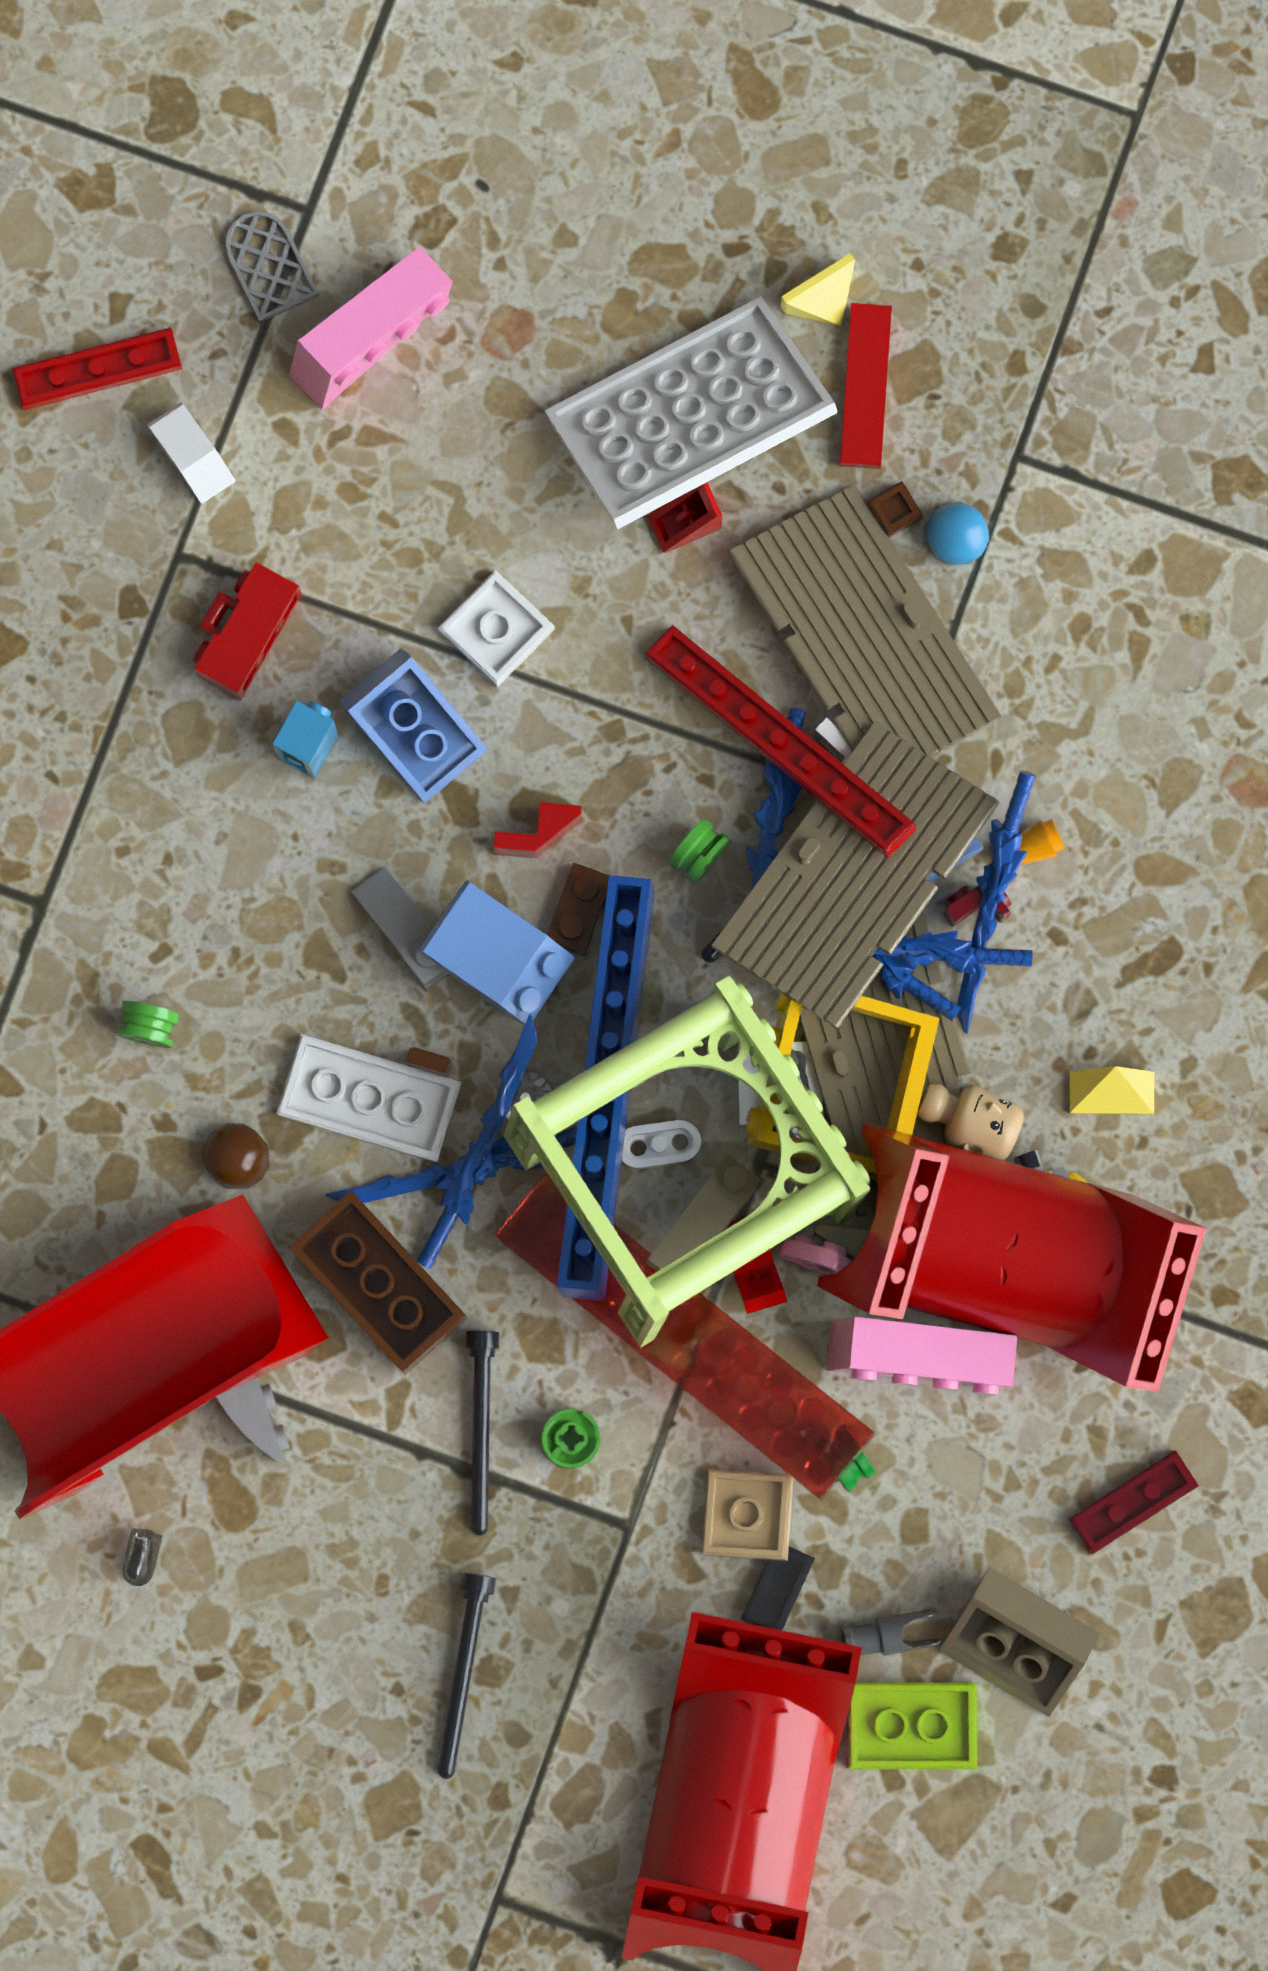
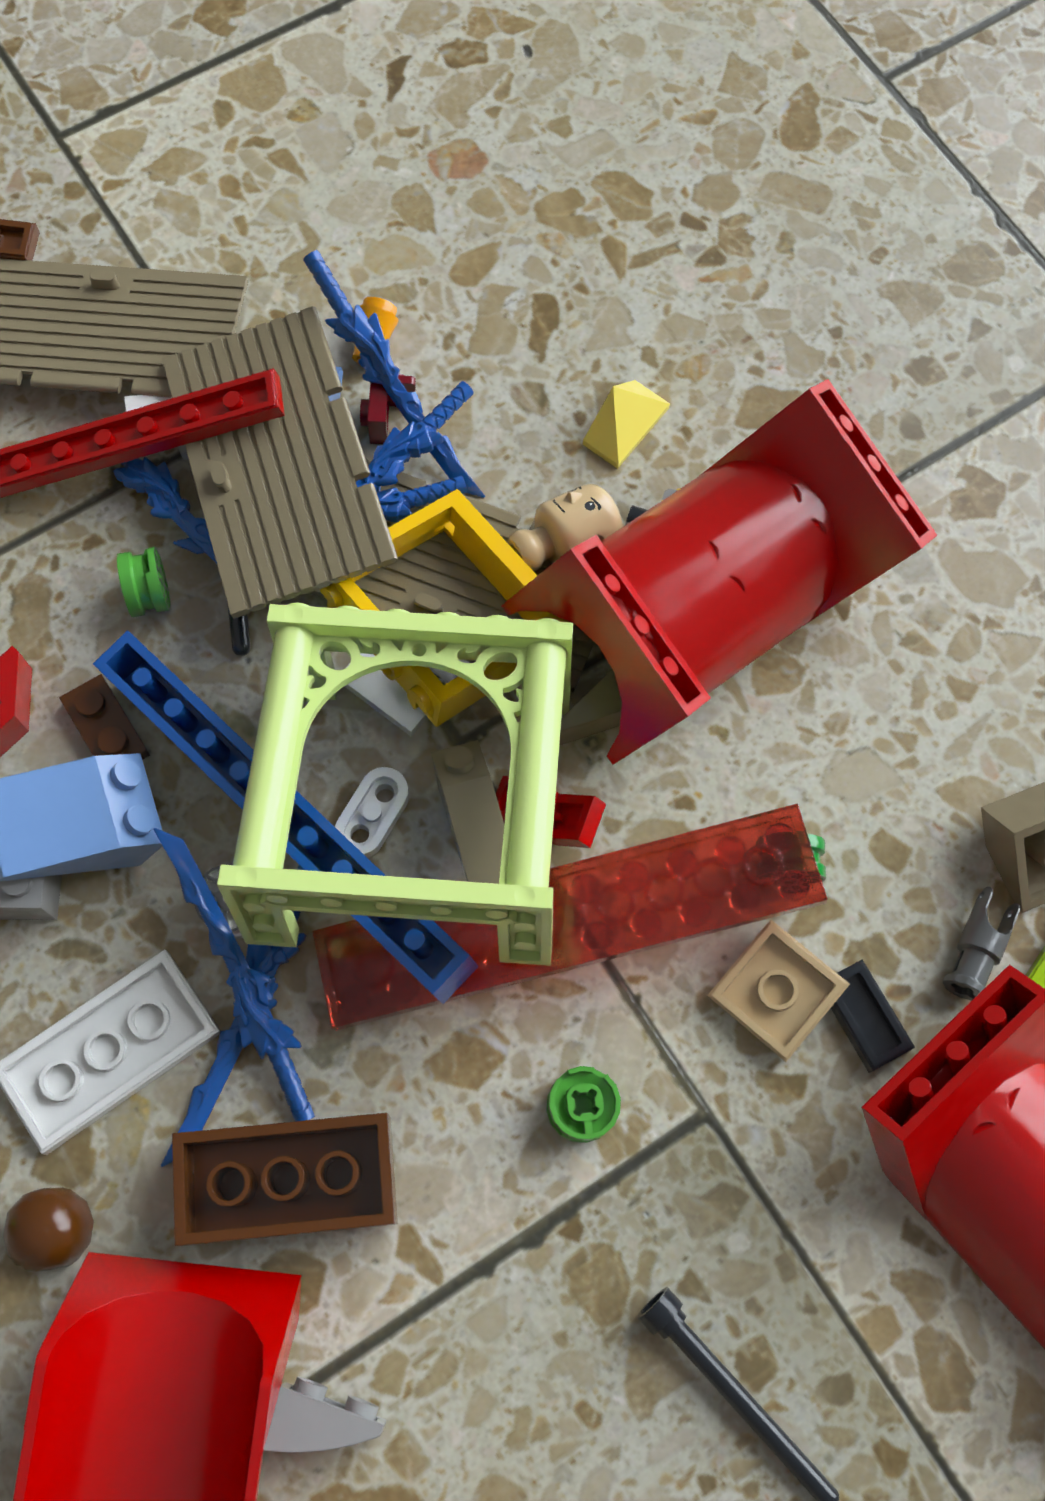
camera: 60 degrees left, 10 degrees down
reddish brown tile [406,1047,452,1078] -> none
black piece [466,1331,500,1536] -> none
bright pink plate [778,1234,852,1275] -> none
bright pink wedge [826,1317,1017,1395] -> none
dark azure hair [924,502,989,565] -> none
dark red tile [1068,1450,1199,1555] -> none

